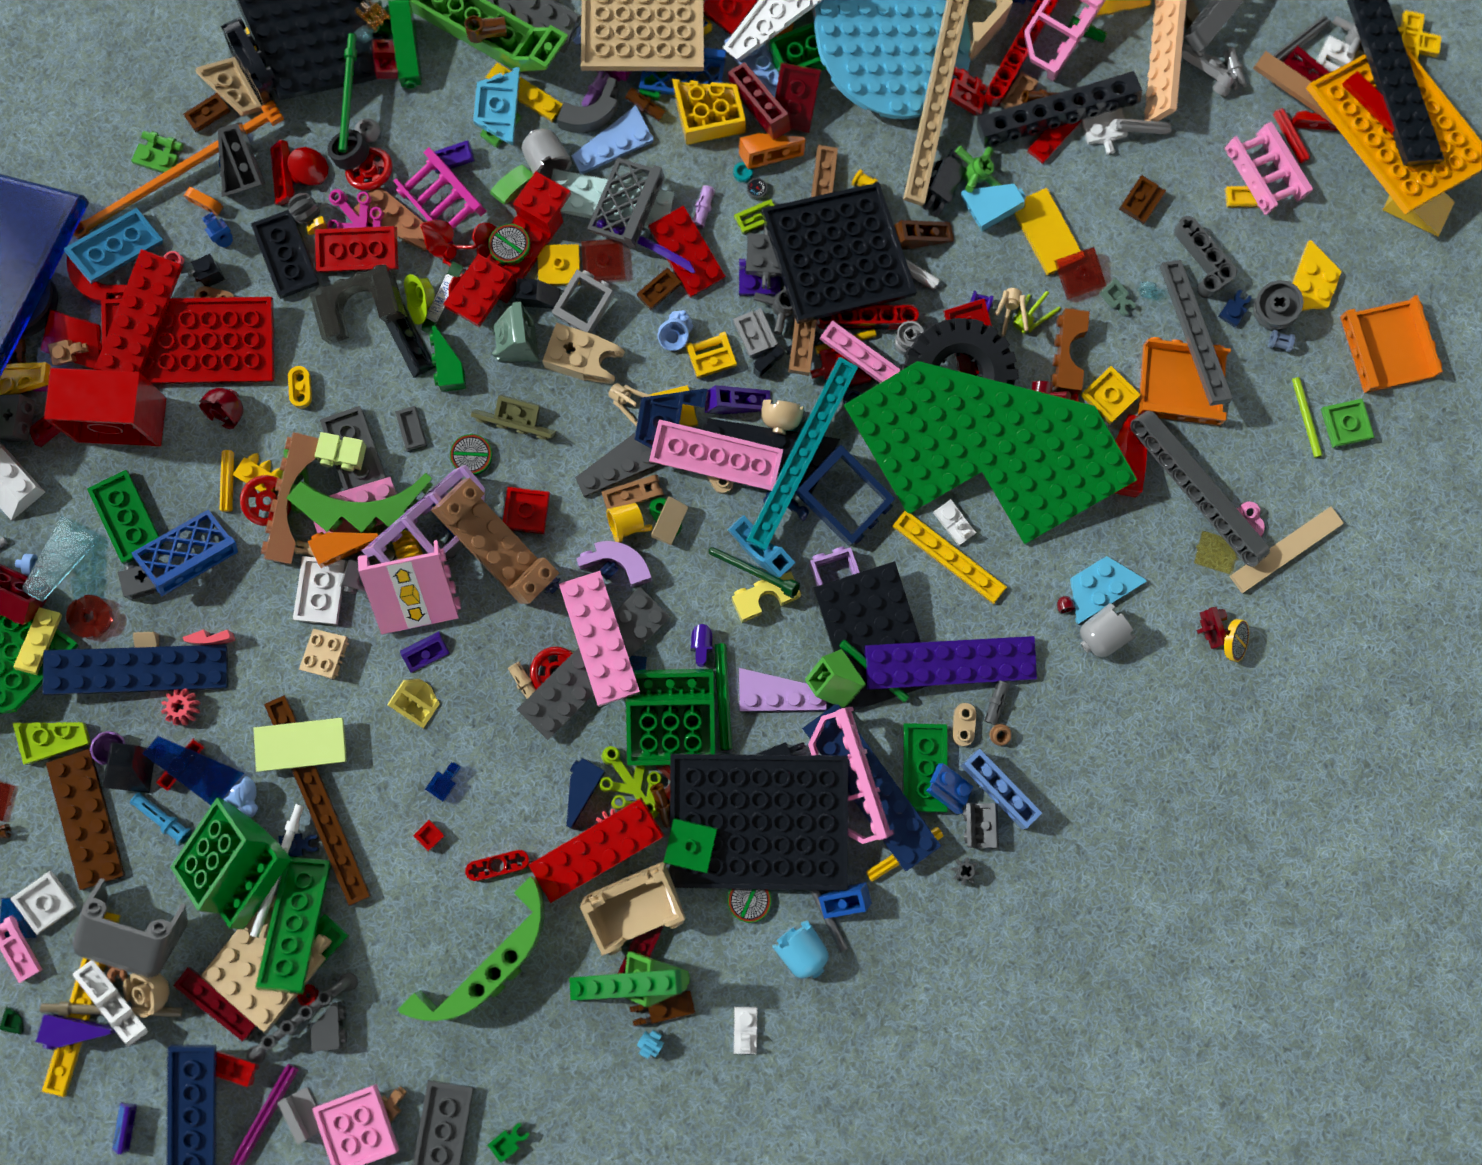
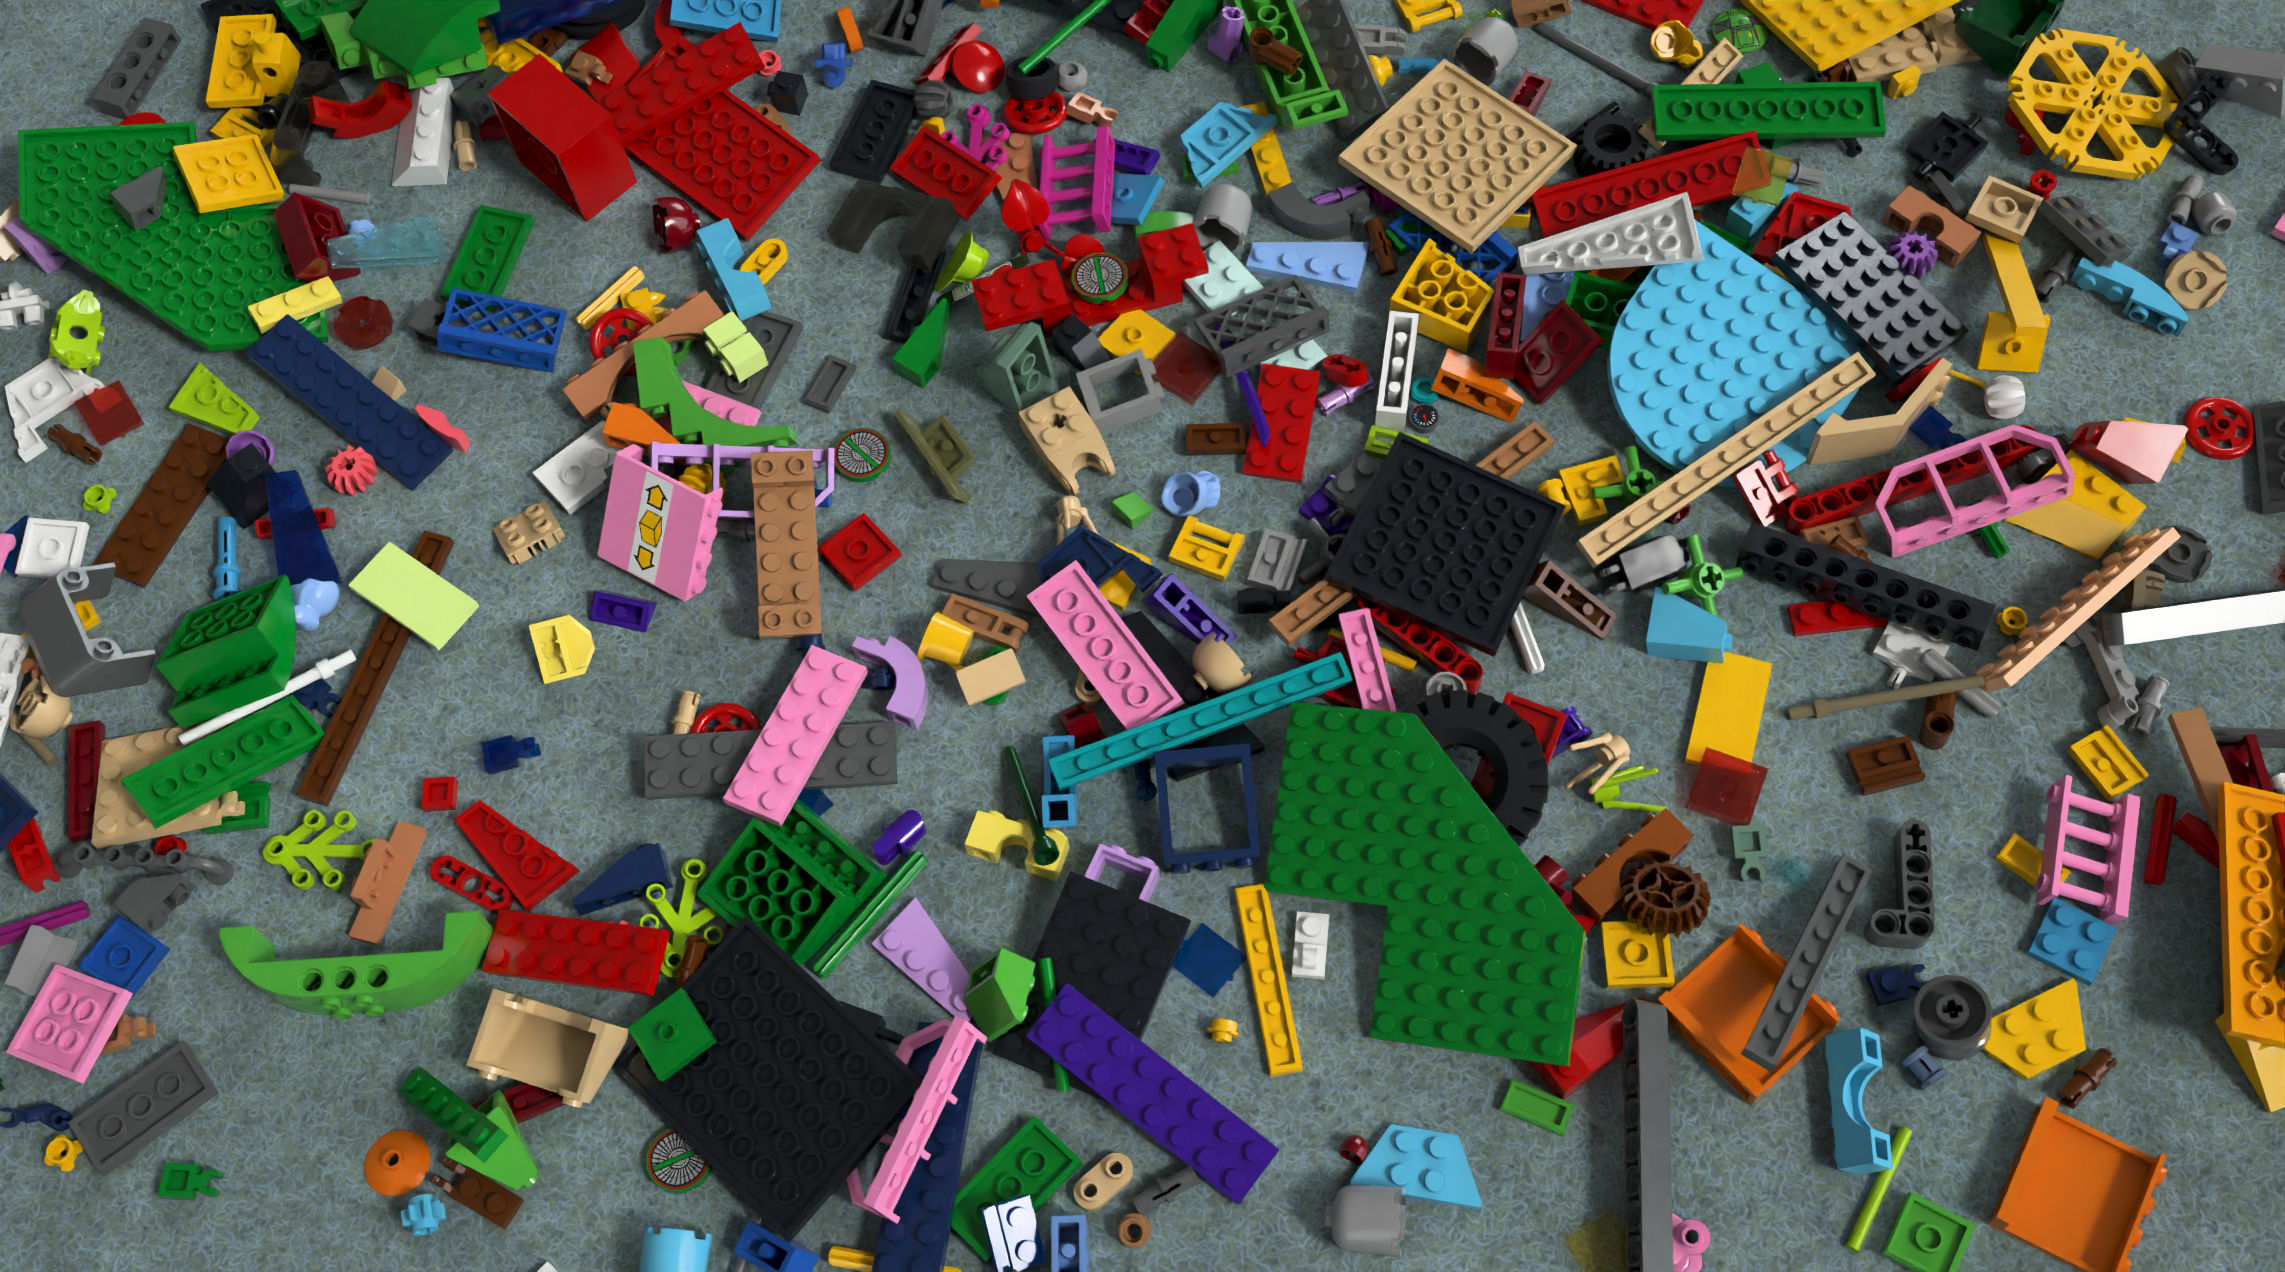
camera: 55 degrees right, 15 degrees down
none -> blue plate [77,914,170,1002]
none -> lime plate [83,485,117,514]
none -> lime plant [263,810,375,891]
none -> nougat bracket [349,821,428,945]
none -> orange dish [364,1130,431,1196]
none -> tan axle [453,120,477,171]
none -> red wing [454,800,580,912]
none -> medium azure arch [696,218,772,321]
none -> dark red slope [1057,702,1107,749]
none -> nougat plate [1066,91,1118,129]
none -> dark azure plate [1111,173,1164,225]
none -> bright green slope [1111,491,1154,530]
none -> clear blue piece [1173,923,1247,998]
none -> medium lavender piece [1207,6,1245,64]
none -> yellow plate [1207,1018,1239,1043]
none -> red beam [1322,354,1369,388]
none -> white brick [1375,311,1419,432]
none -> bright green tile [1499,1078,1575,1137]
none -> yellow plate [1558,455,1625,527]
none -> bright green bar [1592,446,1667,532]
none -> reddish brown gear [1621,858,1711,938]
none -> dark tan bar [1788,674,1985,720]
none -> medium azure arch [1824,1028,1893,1175]
none -> reddish brown piece [1919,692,1957,750]
none -> yellow plate [1996,606,2028,636]
none -> dark azure plate [2026,898,2117,986]
none -> reddish brown pin [2056,1048,2118,1109]
none -> yellow plate [2067,725,2149,802]

